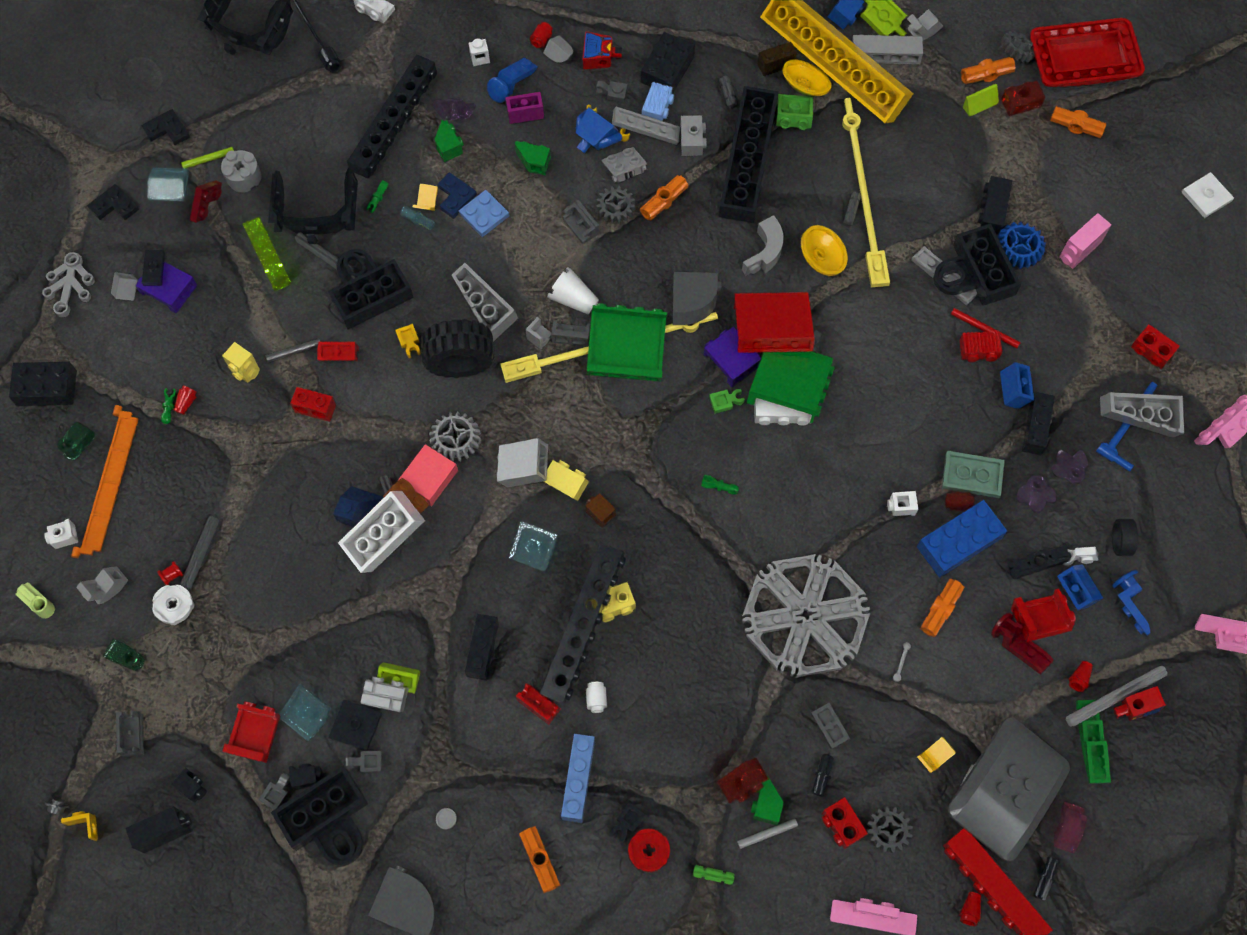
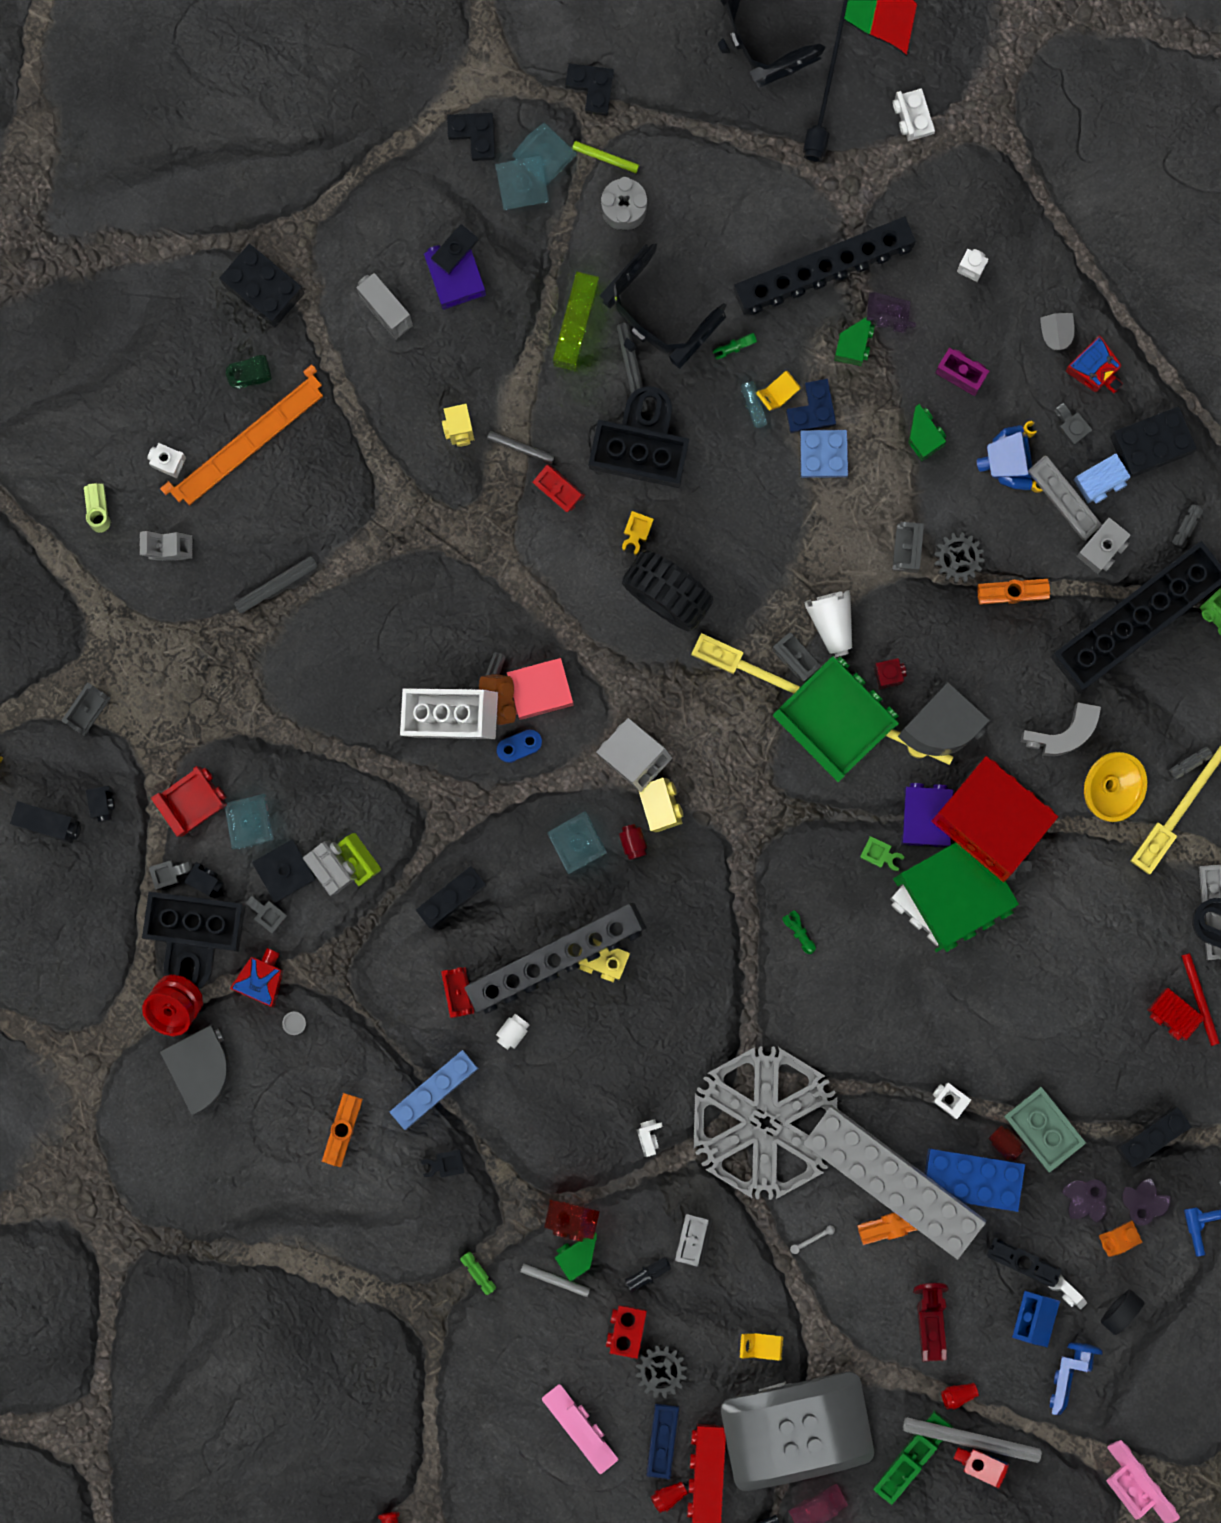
camera: 45 degrees right, 15 degrees up
light grey plant [42,252,95,317] -> none
clear green piece [102,638,145,671] -> none
light grey panel [111,272,138,301] -> none
white plate [152,585,194,625] -> none
red bush [157,561,184,586] -> none
green piece [161,388,176,424] -> none
red cone [174,386,197,415] -> none
dark red plate [190,180,222,223] -> none
red brick [290,387,336,422] -> none
dark blue slope [333,486,384,527] -> none
light grey gear [429,411,481,462] -> none
light grey wedge [452,263,518,342] -> none
blue piece [487,58,538,103] -> none
light grey panel [526,317,551,349] -> none
red brick [530,22,553,48] -> none
reddish brown brick [586,493,616,528] -> none
light grey hinge [601,147,647,183] -> none
red plate [628,829,670,872] -> none
blue brick [1000,362,1034,409] -> none
red panel [1011,589,1076,642] -> none
none -> red wheel [142,975,203,1036]
none -> torso [230,948,284,1008]
none -> light grey brick [356,273,413,340]
none -> clear light blue slope [495,156,549,210]
none -> blue plate [497,730,542,763]
none -> dark red brick [619,824,647,860]
none -> white bracket [636,1119,663,1157]
none -> dark blue tile [646,1403,679,1479]
none -> light grey plate [803,1105,987,1260]
none -> dark red brick [874,658,907,689]
none -> orange bracket [1099,1220,1142,1257]

